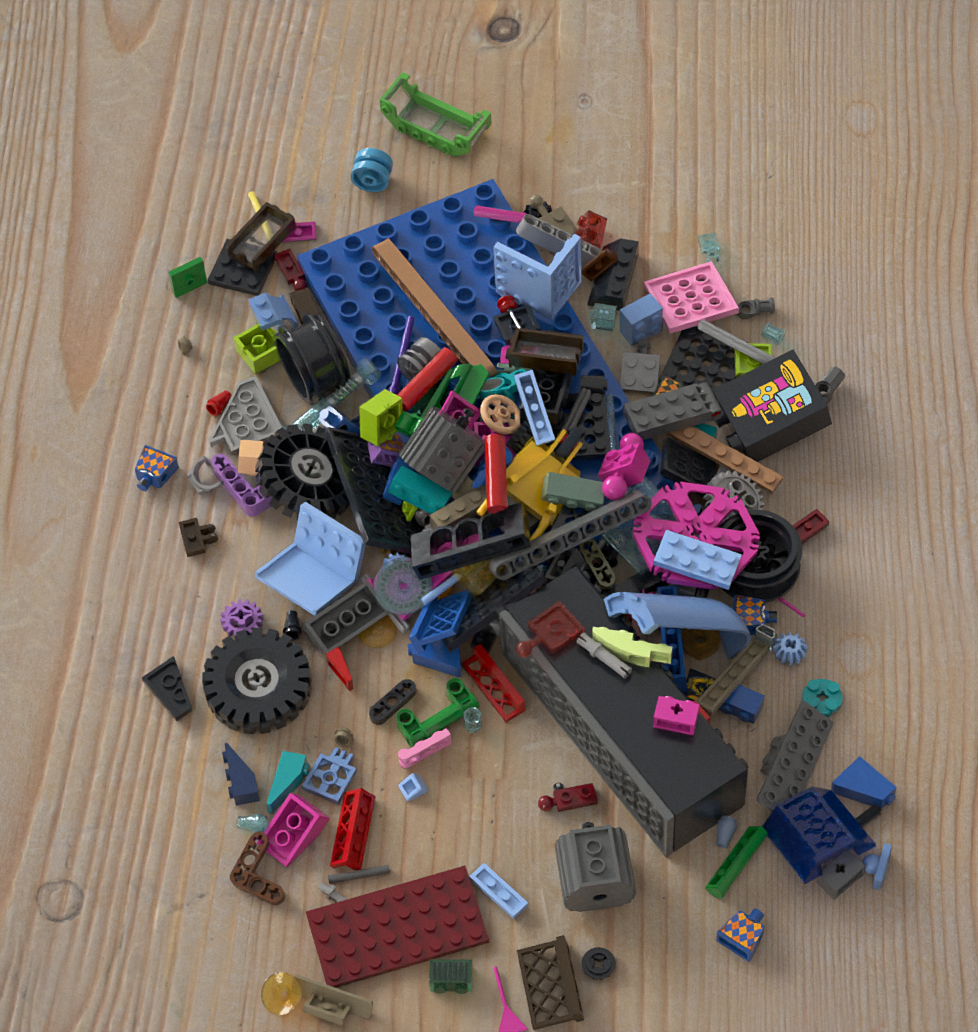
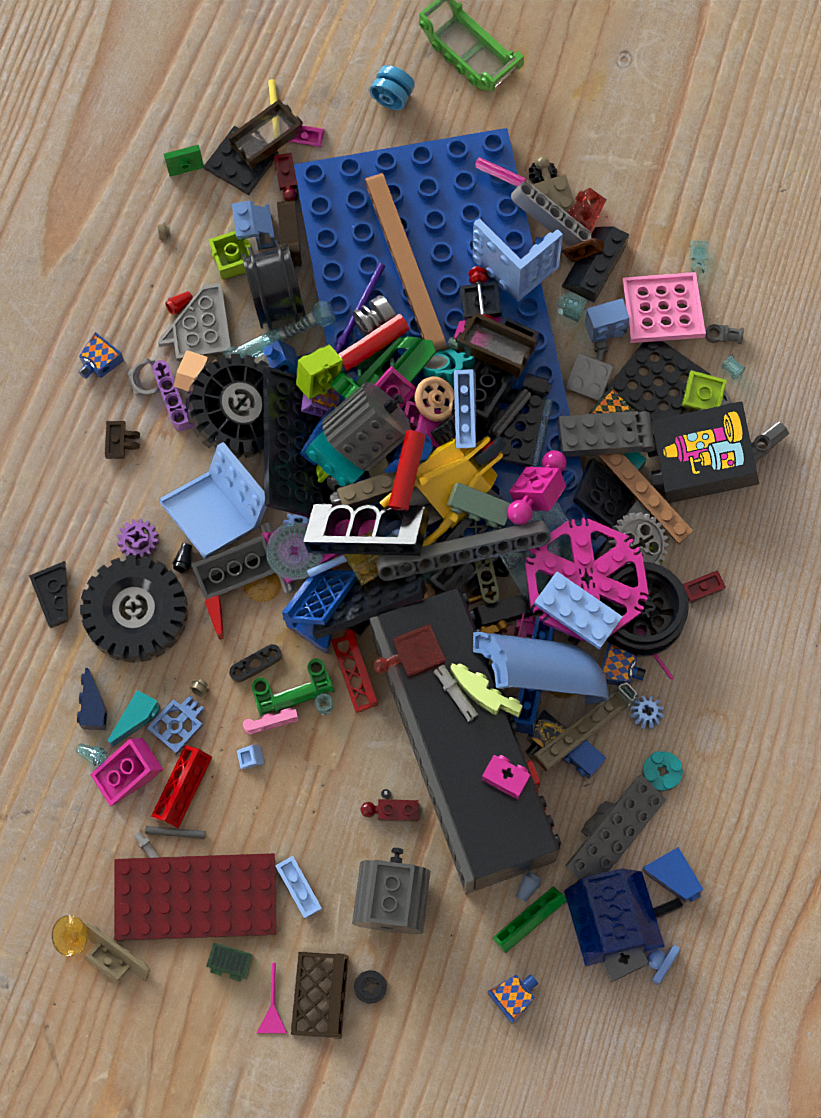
camera: 15 degrees right, 15 degrees up
reddish brown beam [230,832,285,905] -> none
light grey axle [698,319,775,364] -> none

